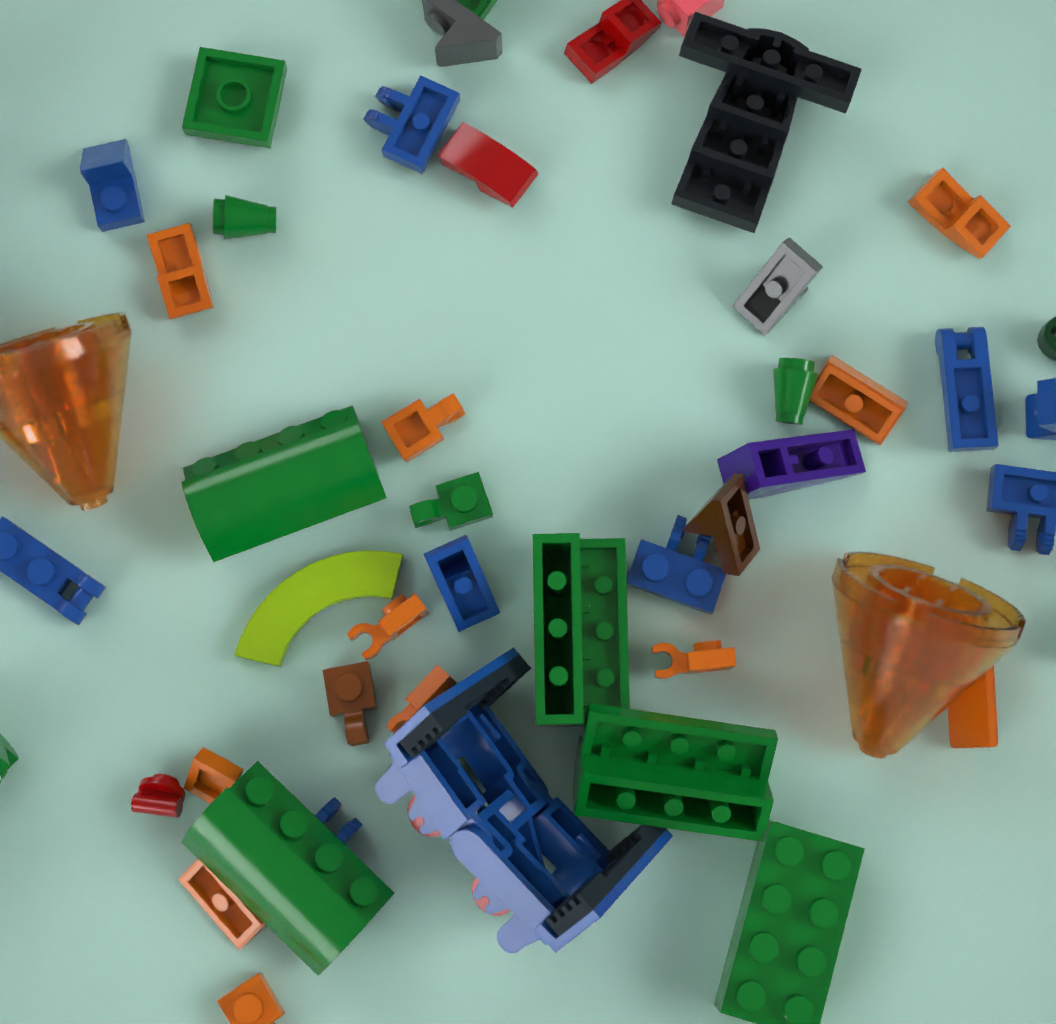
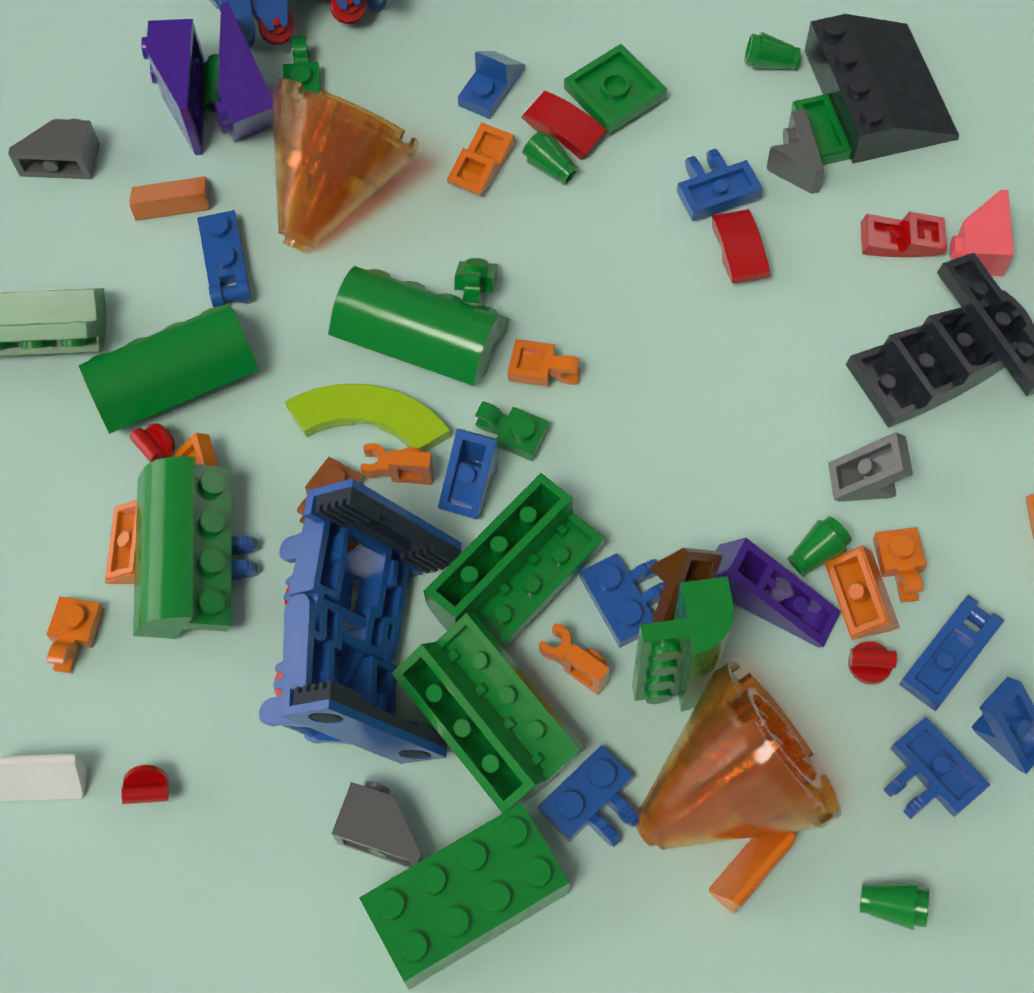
camera: 45 degrees right, 15 degrees down
none -> green brick [79,303,259,434]
none -> dark grey slope [331,781,423,868]
none -> green plate [454,258,498,303]
none -> red slope [521,90,607,160]
none -> blue hinge [538,745,641,847]
none -> green brick [632,576,734,712]
none -> red plate [848,641,897,685]
none -> orange plate [873,527,927,603]

